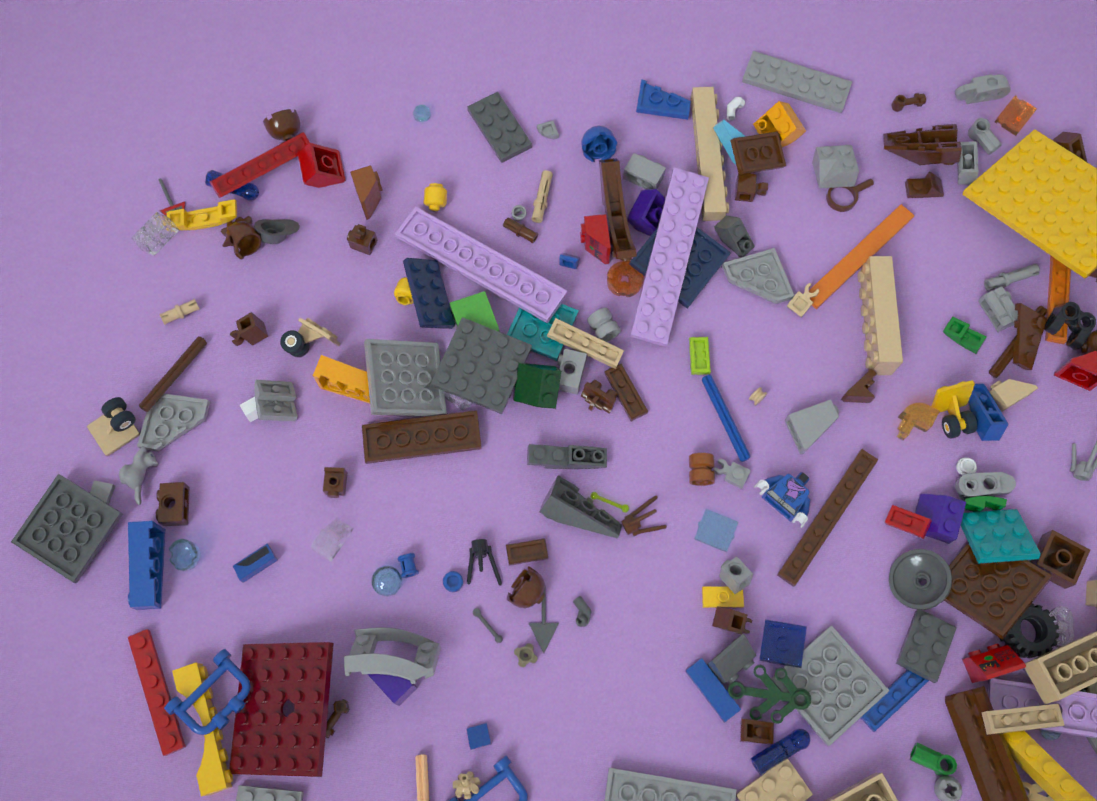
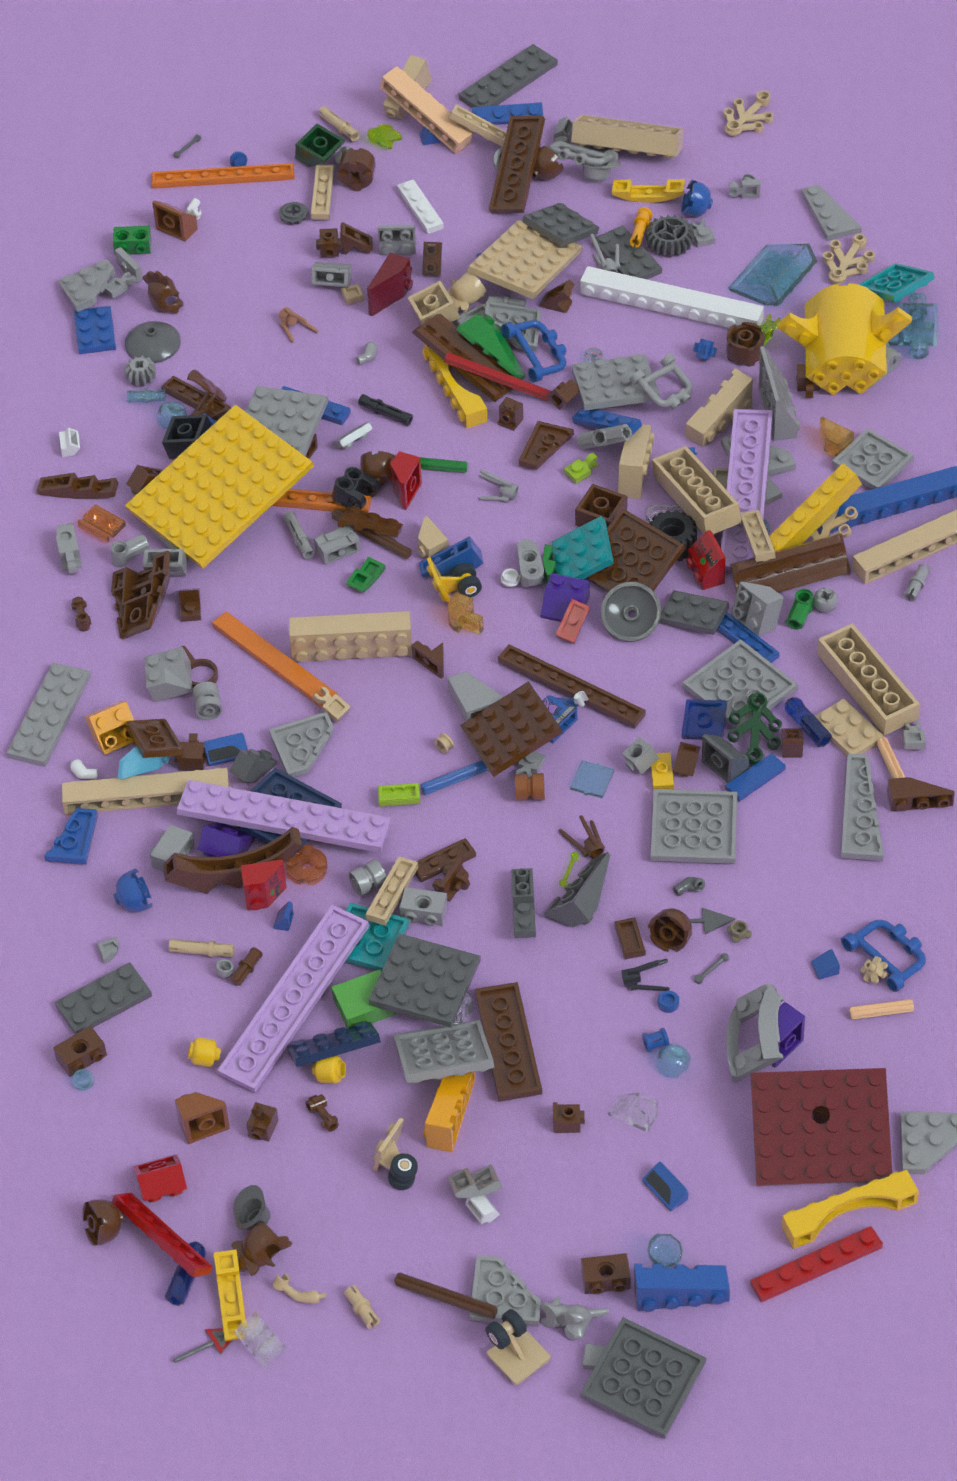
camera: 90 degrees left, 20 degrees down
blue bar [164,649,251,735] -> none
reddish brown brick [230,312,268,346] -> none
dark green slope [513,363,562,409] -> none
none -> reddish brown slope [36,472,119,499]
none -> reddish brown brick [53,1026,107,1077]
none -> light grey wheel [192,682,222,720]
none -> blue slope [204,733,248,766]
none -> tan piece [273,1274,326,1304]
none -> reddish brown bar [305,1094,339,1132]
none -> reddish brown plate [460,681,563,777]
none -> light grey plate [651,789,737,864]
none -> light grey slope [731,582,784,636]

